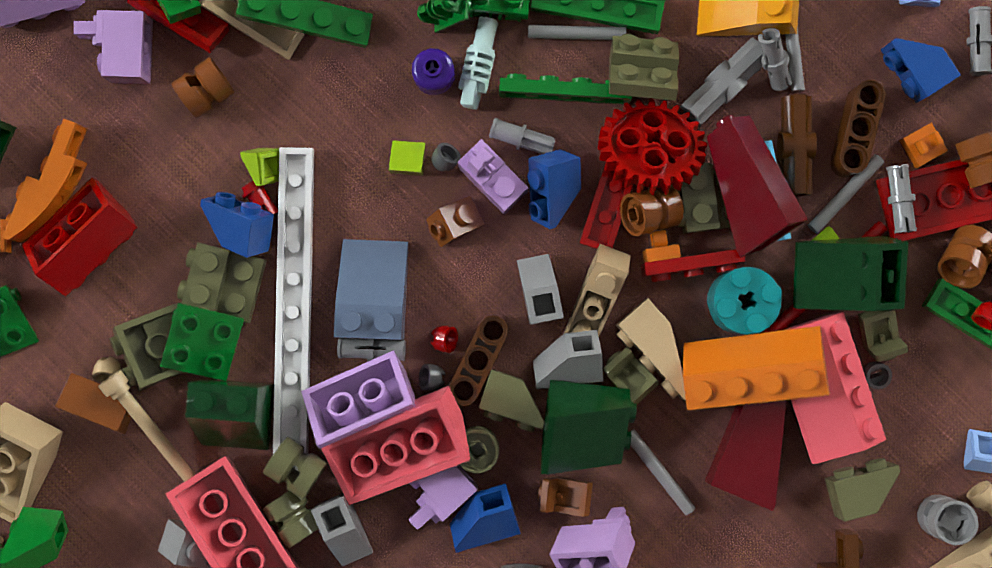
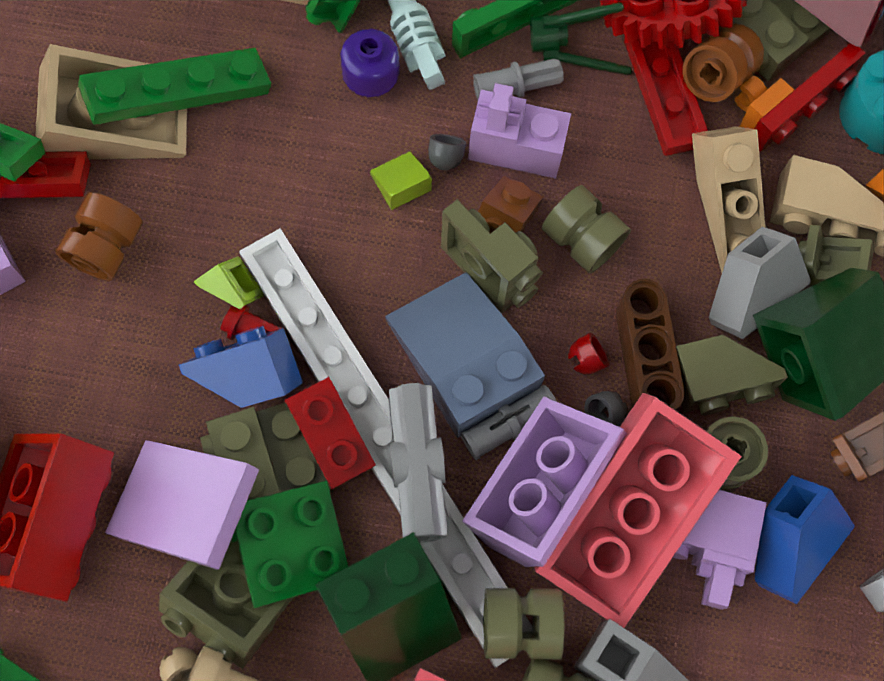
camera: 40 degrees left, 15 degrees down
light grey slope [517,254,564,325] -> none
blue slope [527,149,581,229] -> none
none -> lavender tile [105,440,259,570]
none -> red hinge [285,377,376,489]
none -> light grey piece [389,383,448,543]
none -> olive plate [441,199,543,313]
none -> dark green plant [530,3,632,75]
none -> olive wheel [541,185,631,274]

